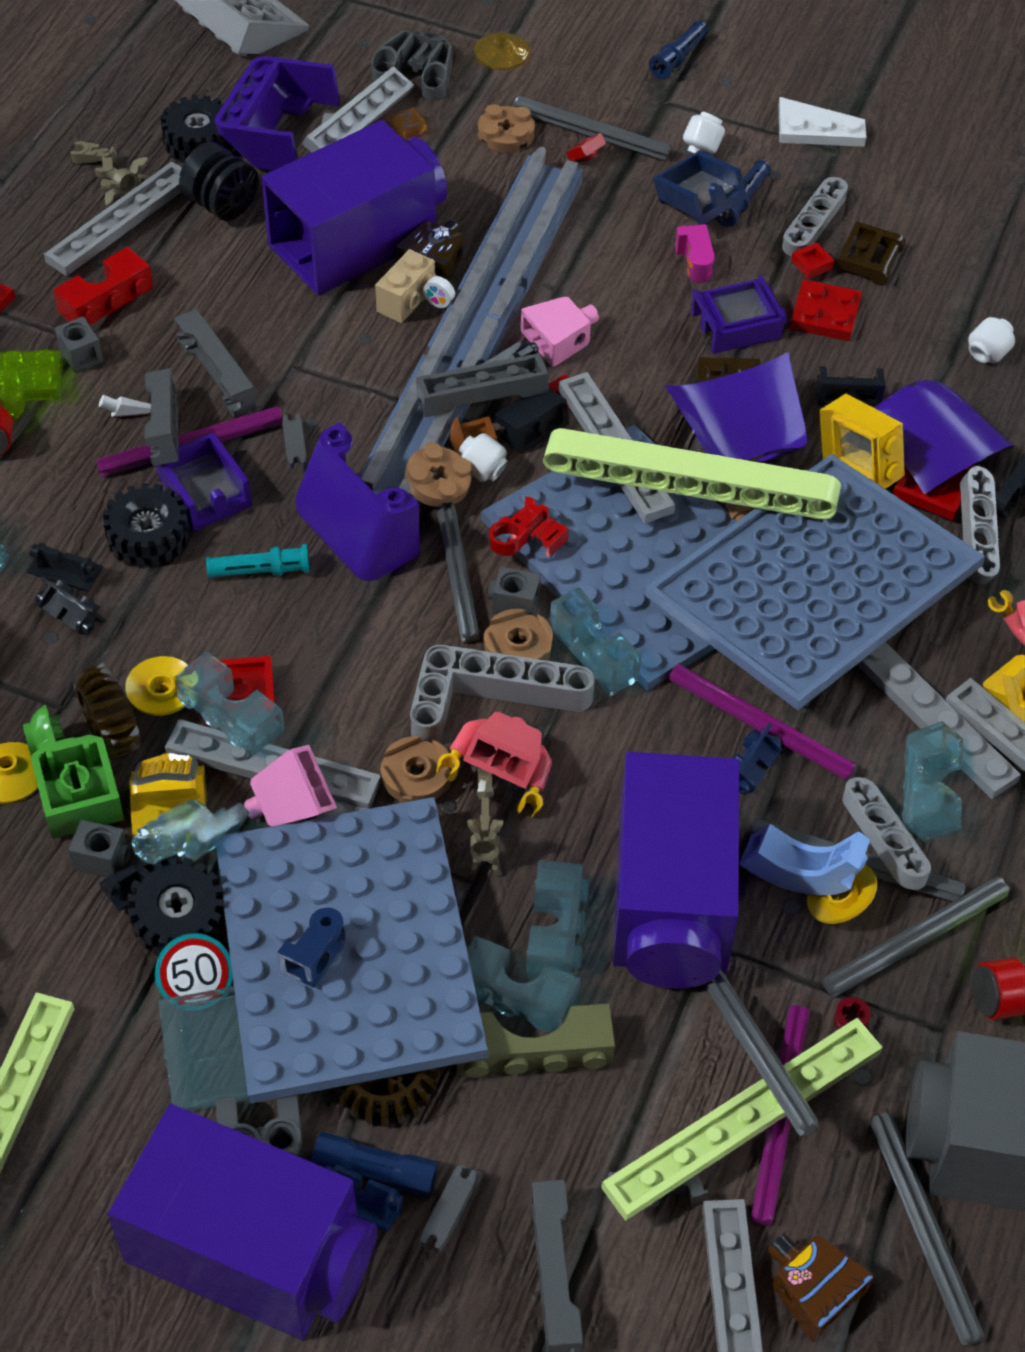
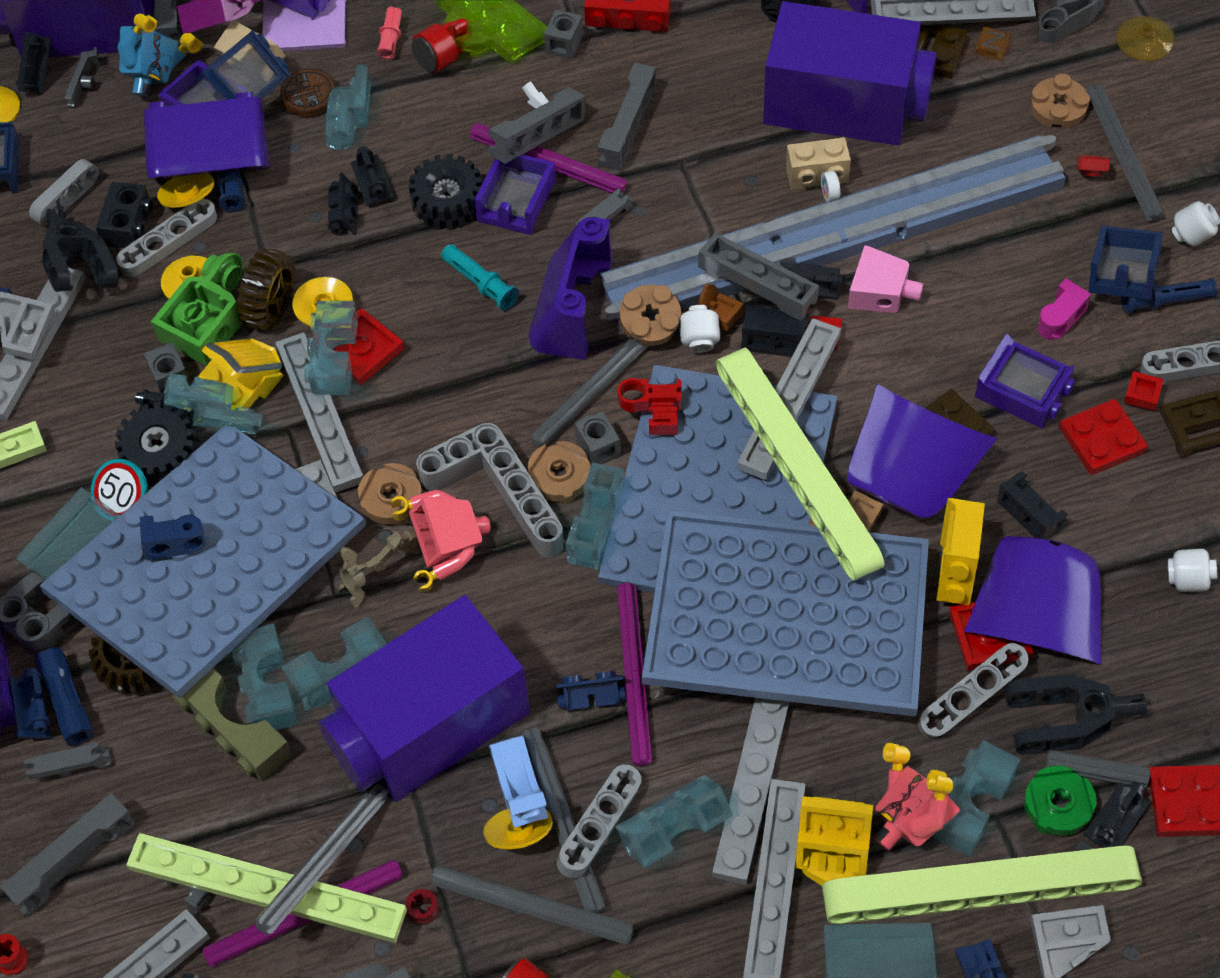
camera: 55 degrees right, 5 degrees up
bright pink torso [244,744,337,827] -> none
dark brown torso [396,220,463,282] -> none

